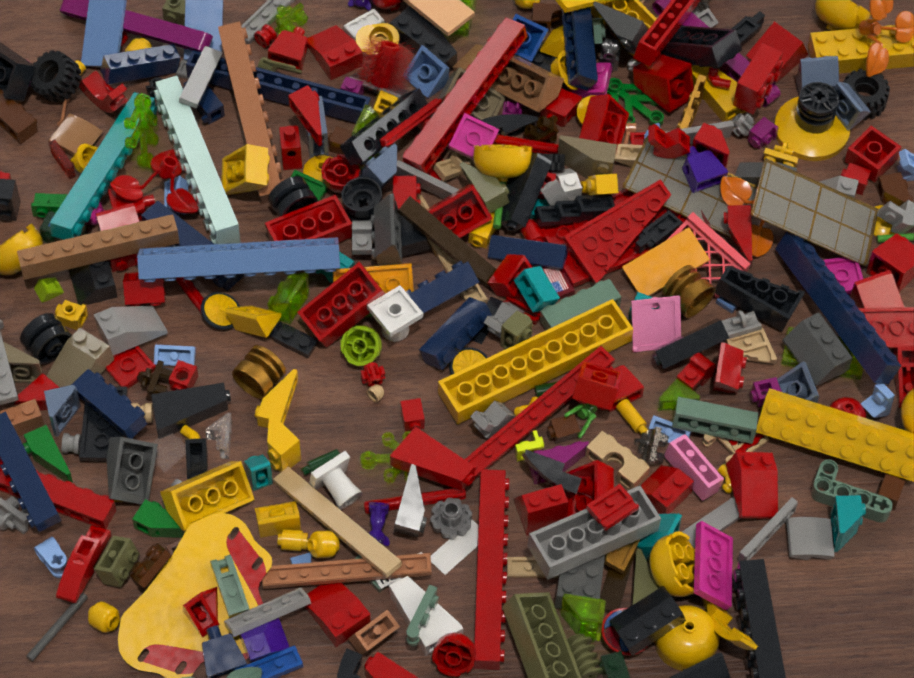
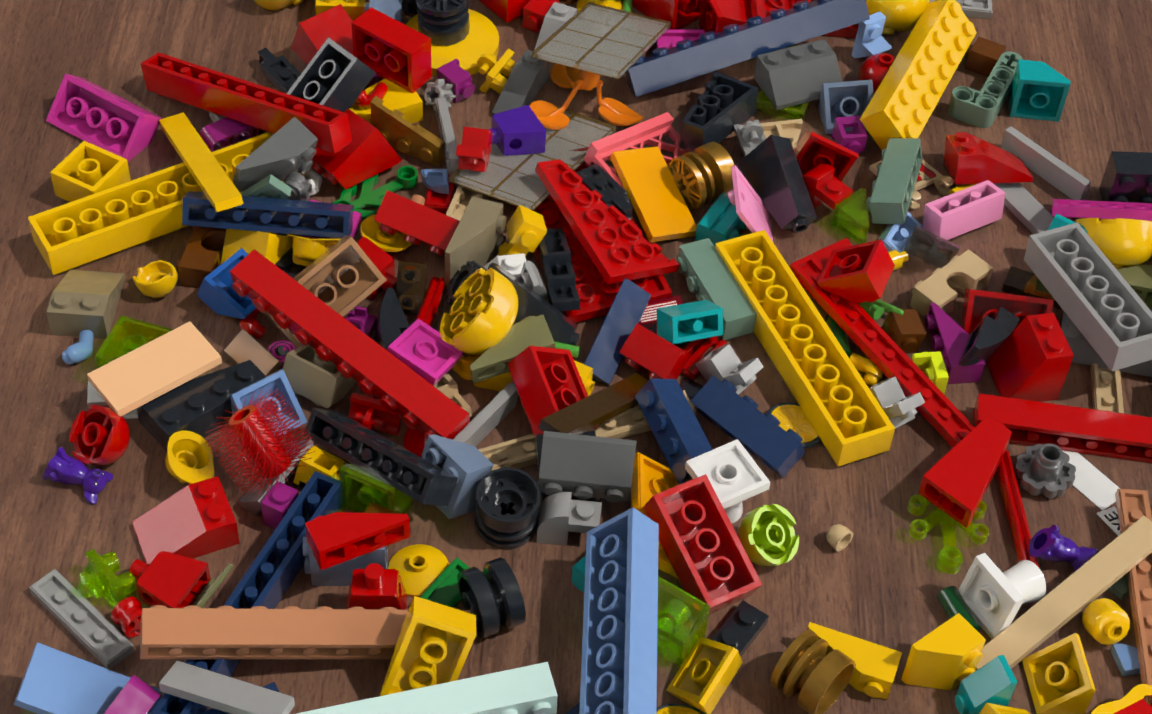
camera: 85 degrees left, 10 degrees down
red slope [265,195,352,242] -> none
yellow brick [277,529,308,551] -> none
red cylinder [321,154,360,194] -> none
white plate [344,9,385,41] -> none
red gear [360,362,386,387] -> none
red axle [380,98,442,147] -> none
red brick [393,176,421,208] -> none
slope [394,464,427,538] -> none
red brick [400,398,425,432] -> none
olive brick [500,310,533,350] -> none
red brick [521,220,546,242] -> none
red plate [586,484,639,531] -> none
red slope [640,465,694,514] -> none
red slope [692,123,730,169] -> none
red slope [724,205,752,267] -> none
light grey slope [786,517,835,560] -> none

